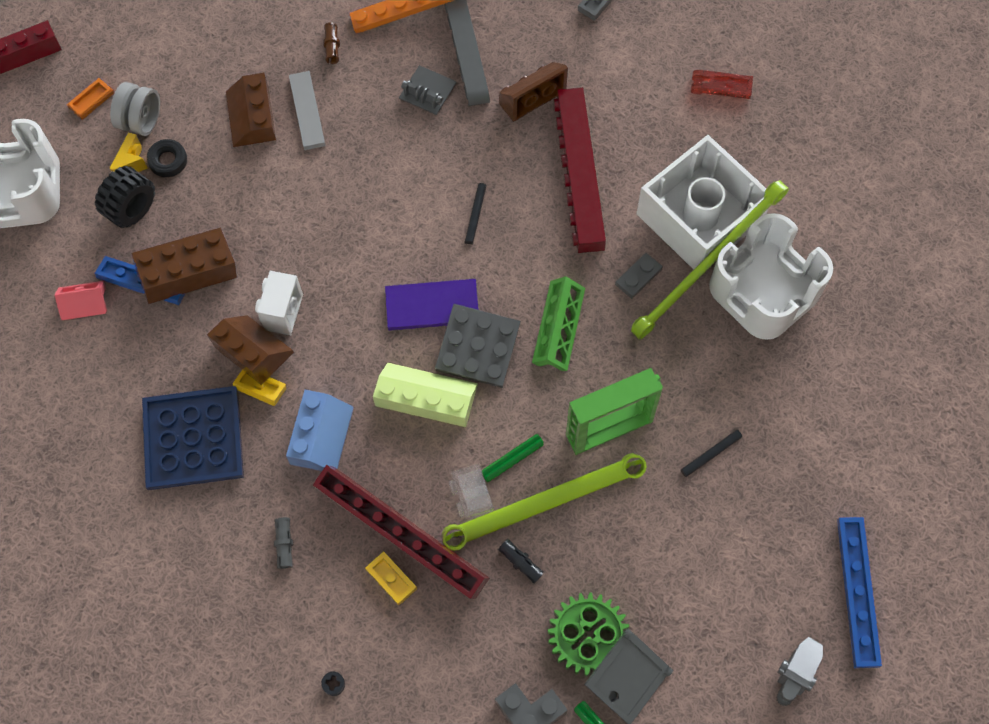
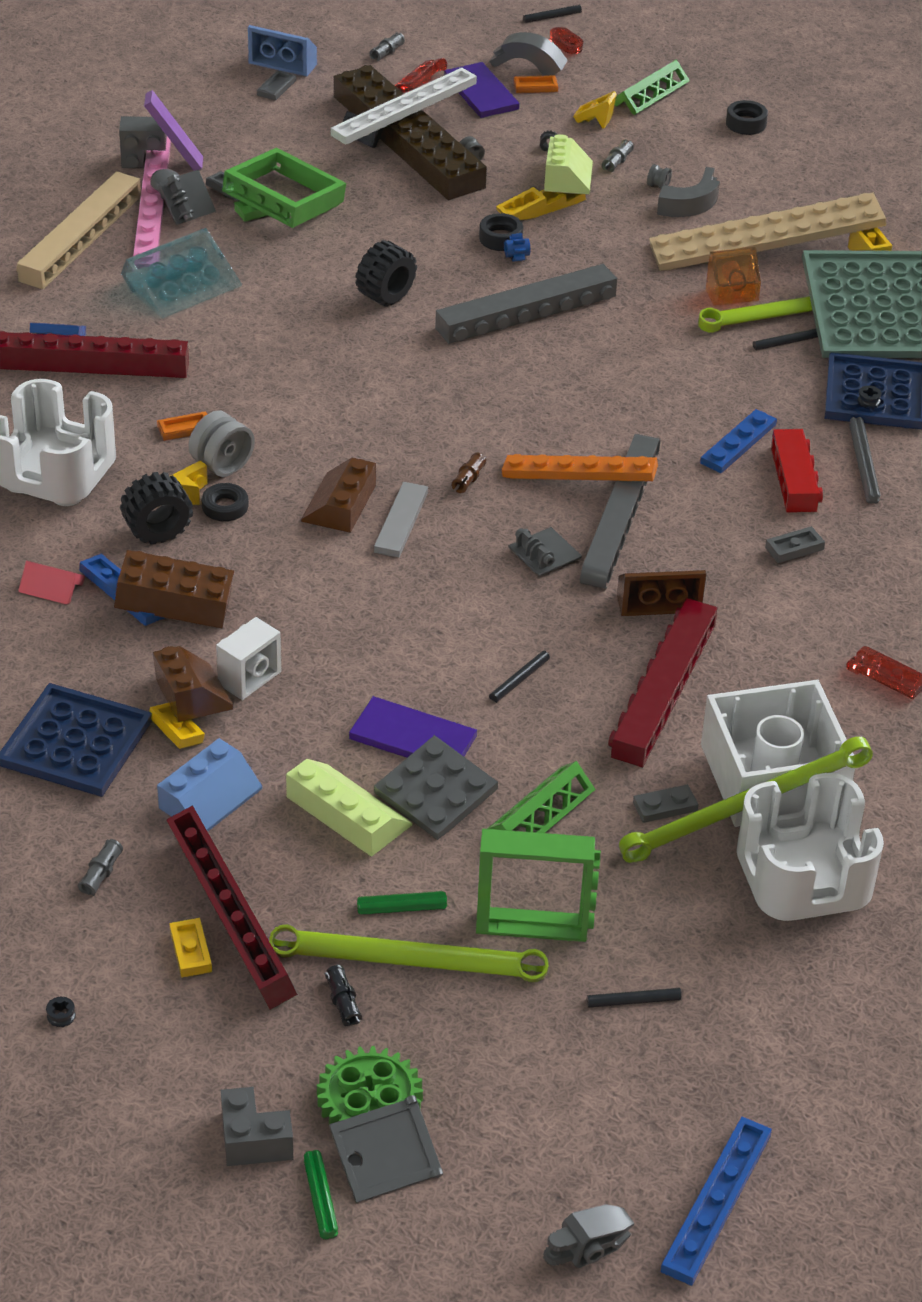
camera: 25 degrees right, 25 degrees down
clear brick [448,463,494,522] -> none

